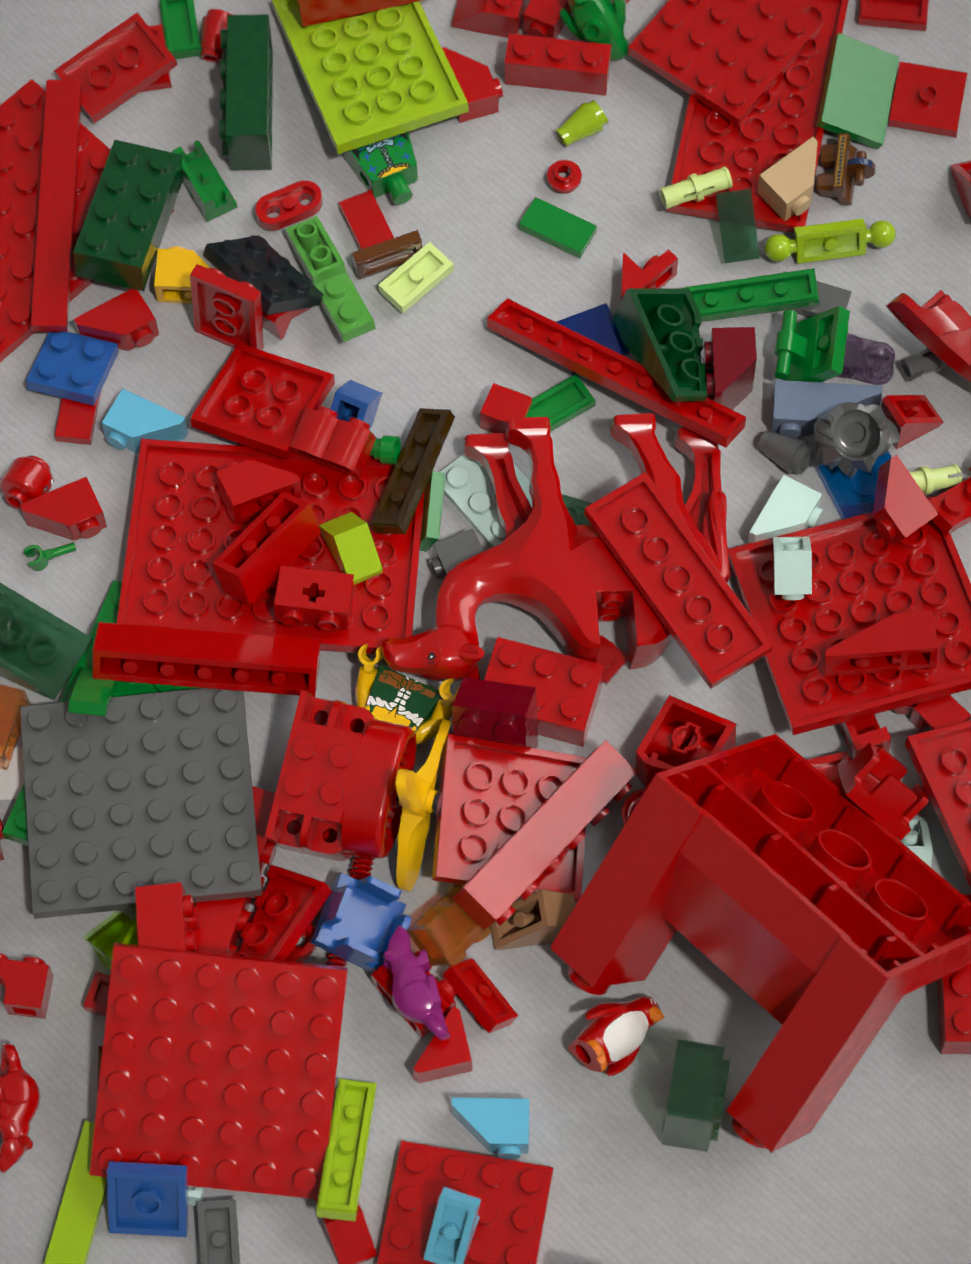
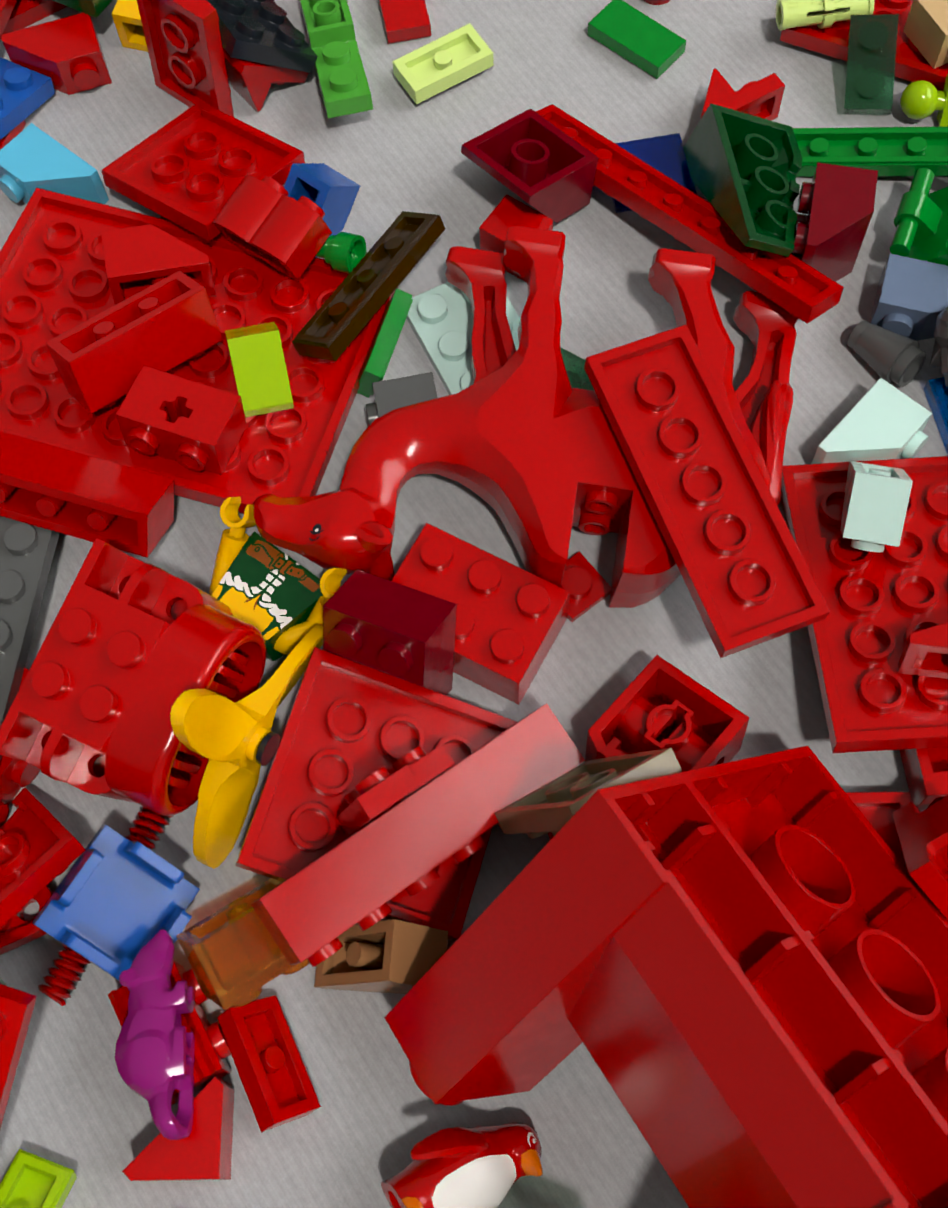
camera: 15 degrees right, 0 degrees up
reddish brown tile [352,230,422,279] -> none
green tile [526,374,596,432] -> none
none -> red plate [336,744,455,837]
none -> dark red slope [461,108,599,223]
none -> dark tan plate [495,748,682,839]

